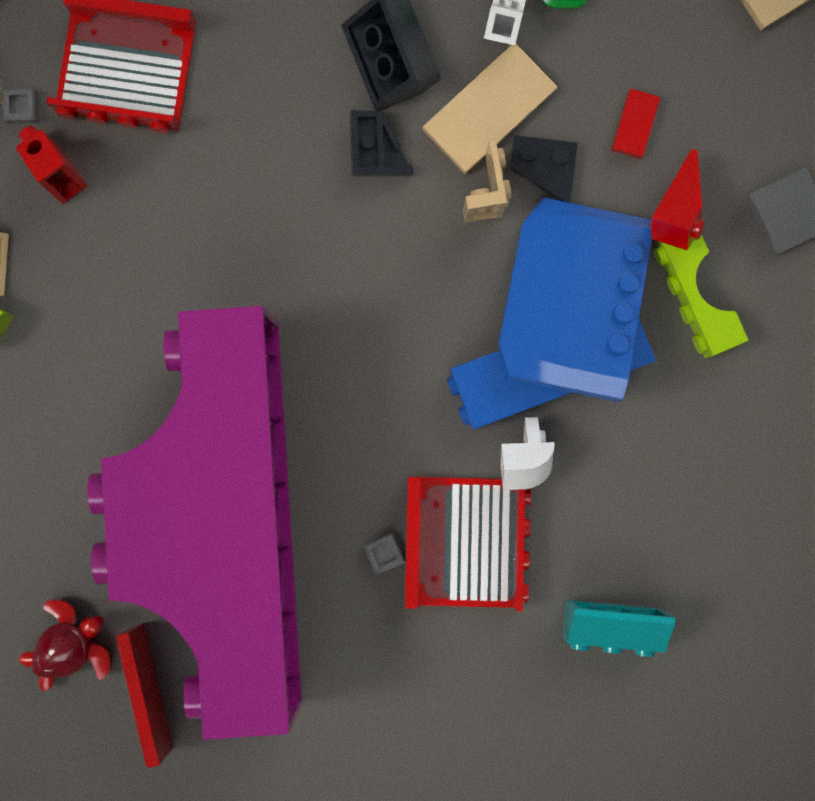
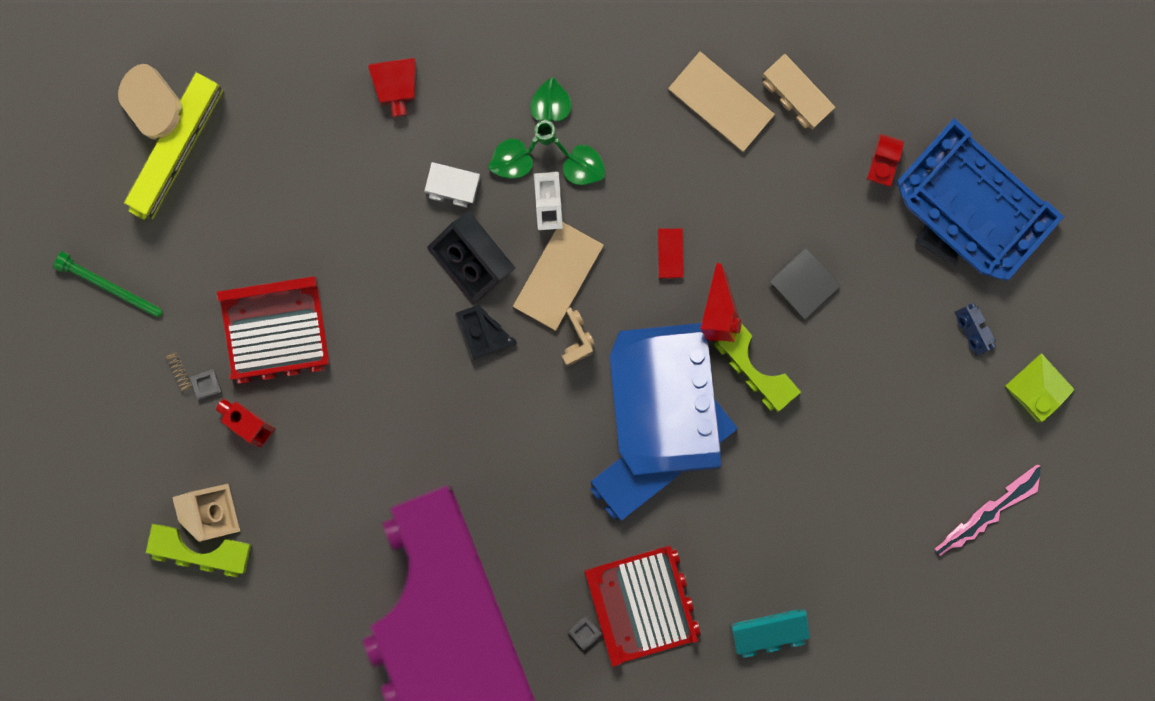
camera: 25 degrees left, 0 degrees up
white brick [500,417,554,490] -> none
black wing [510,135,577,203] -> none

